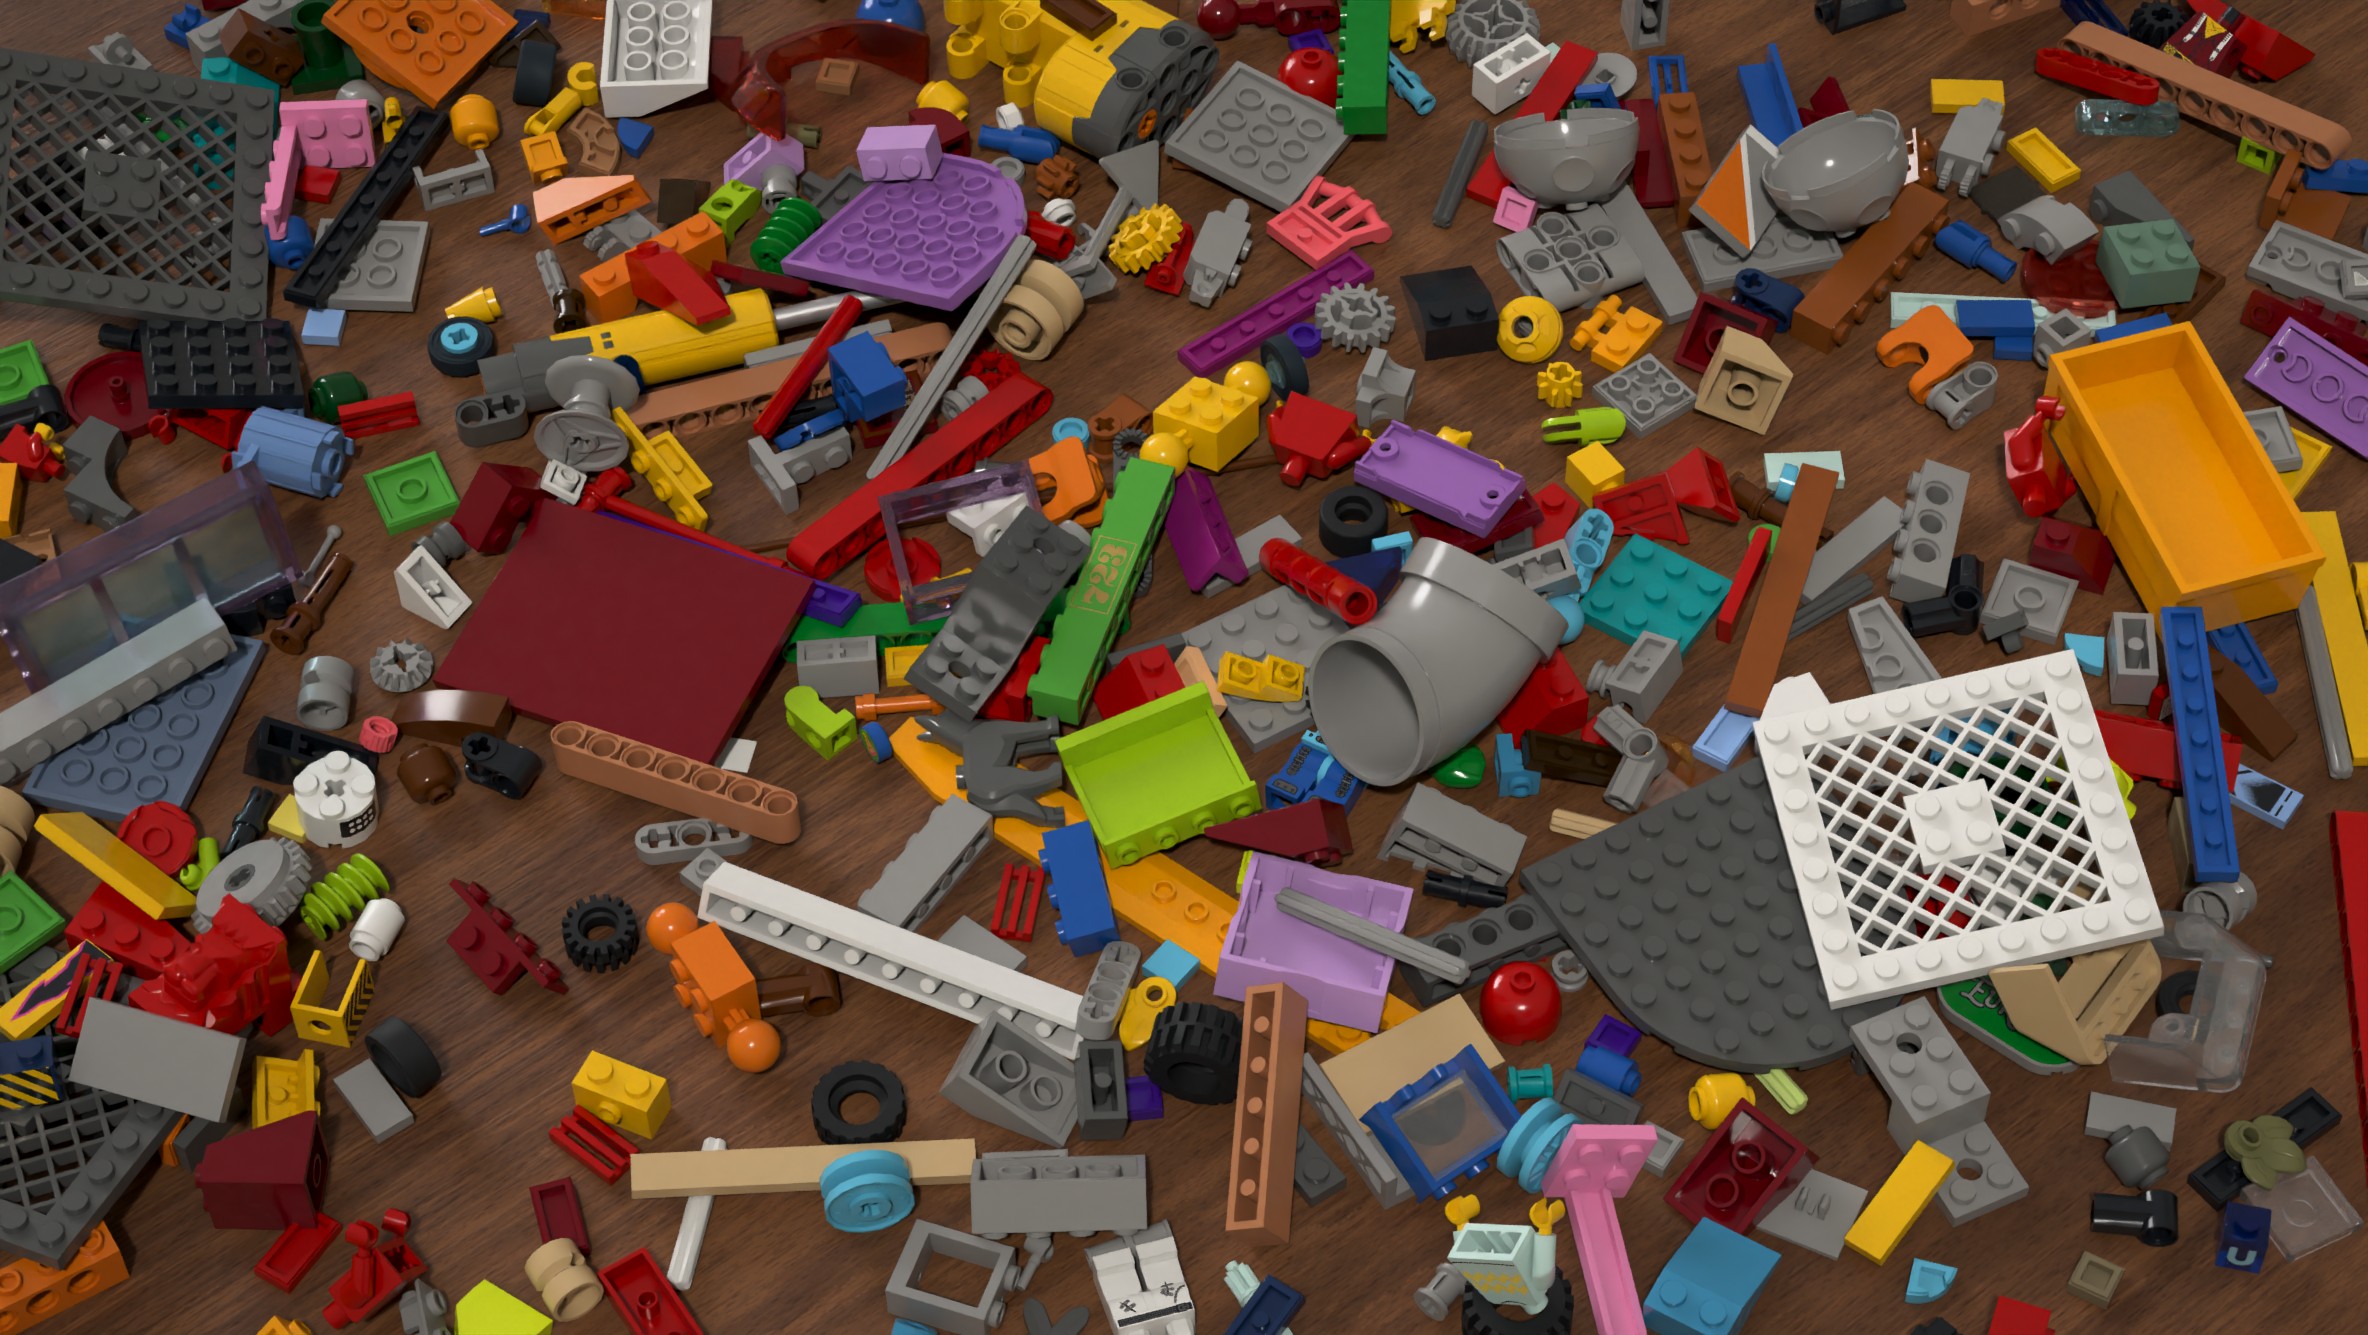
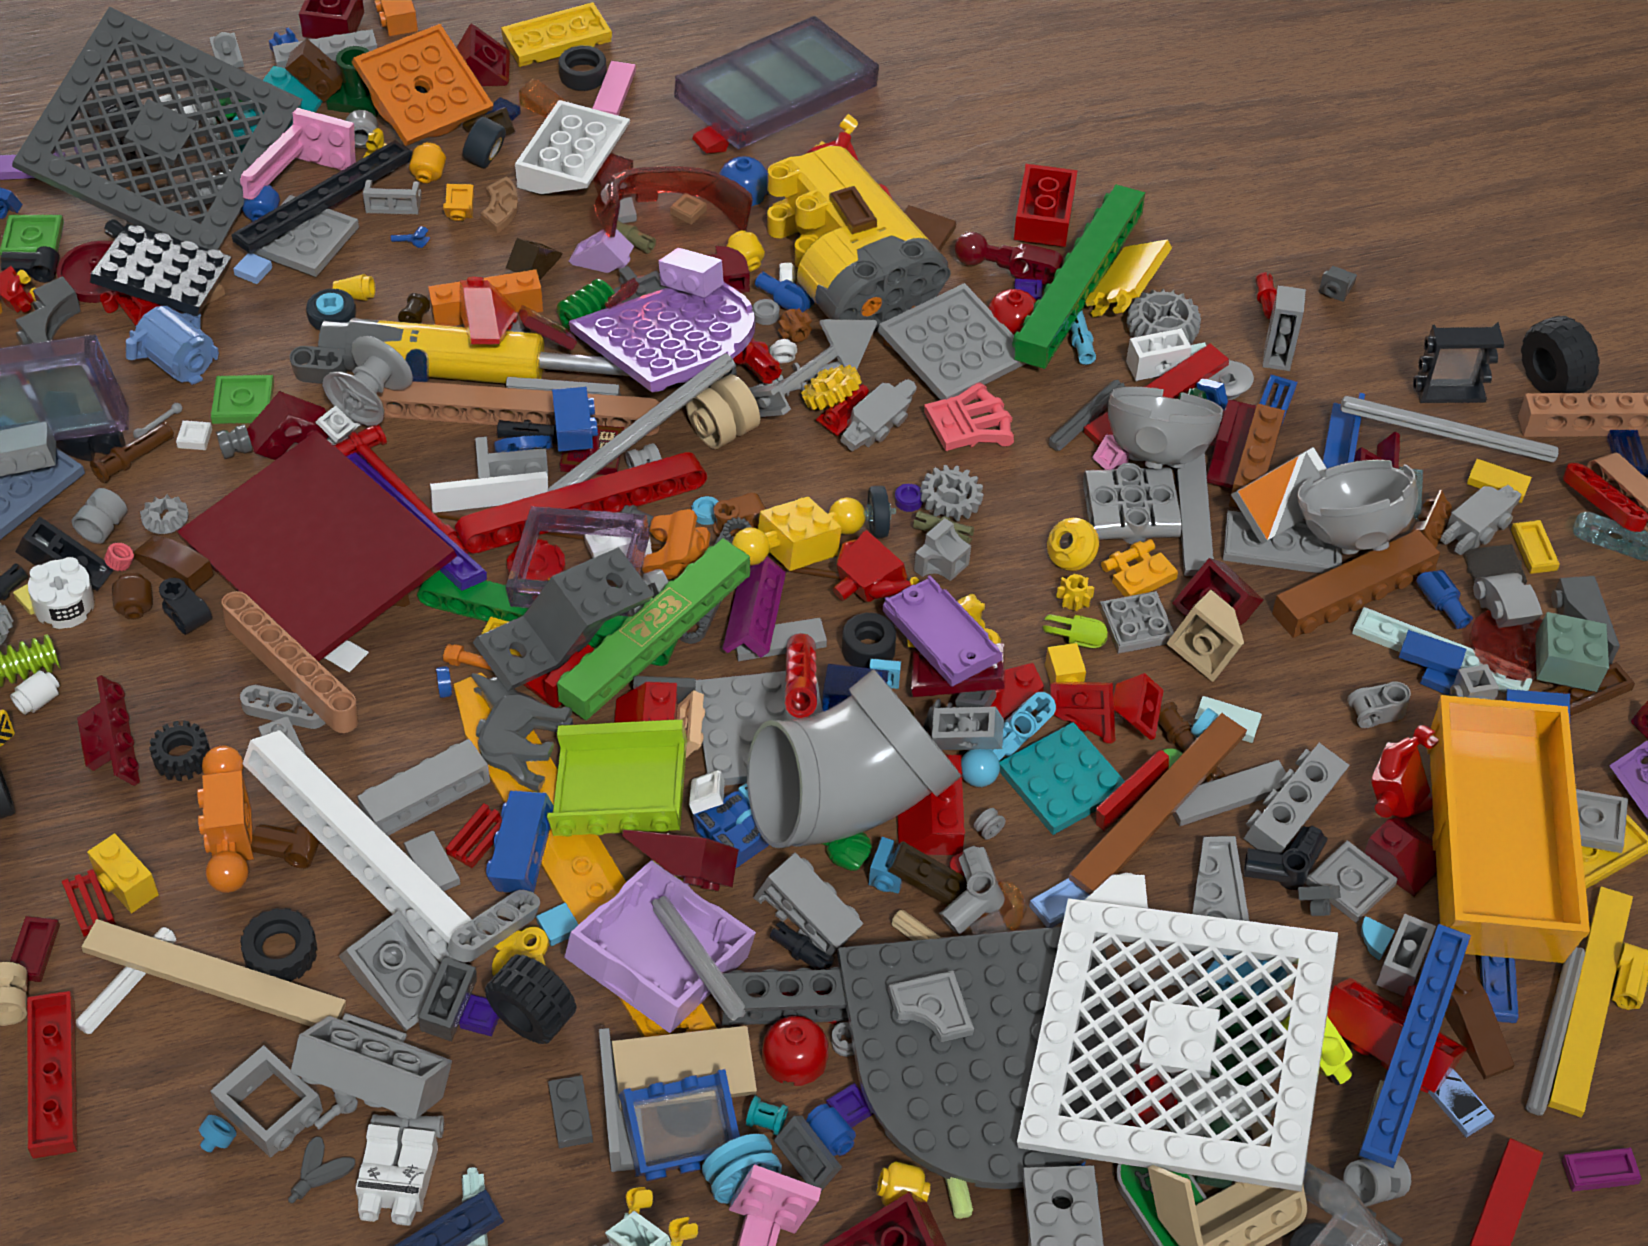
camera: 20 degrees right, 0 degrees up
red tile [294,165,342,204] -> none
dark green head [308,371,368,424] -> none
red tile [337,391,420,439] -> none
white slope [394,545,473,629] -> none
yellow piece [524,62,599,136] -> none
orange slope [533,175,651,245] -> none
light grey axle [535,249,568,308] -> none
light grey hinge [583,209,662,262] -> none
yellow bracket [610,406,713,532] -> none
blue tile [617,117,654,159] -> none
lime leg [699,179,761,248] -> none
red axle [753,295,863,439] -> none
light grey wheel [761,164,798,214] -> none
lime leg [784,686,858,761] -> none
light grey hinge [796,635,880,698] -> none
medium azure wheel [819,1150,915,1233] -> none
red gear [961,347,1020,392] -> none
magenta tile [1177,250,1374,378] -> none
yellow slope [1217,651,1305,702] -> none
nougat brick [1225,982,1308,1247] -> none
black slope [1400,265,1499,361] -> none
light grey hinge [1605,630,1683,724] -> none
light grey tile [1642,1120,1685,1178] -> none
dark blue piece [1731,268,1805,333] -> none
dark grey axle [1744,573,1874,641] -> none
orange piece [1876,305,1974,405] -> none
none -> white tile [176,420,212,450]
none -> white tile [430,471,548,513]
none -> clear red piece [605,277,639,308]
none -> white tile [689,770,725,814]
none -> light grey tile [888,971,974,1043]
none -> olive pin [913,511,974,544]
none -> light grey axle [1340,396,1559,462]

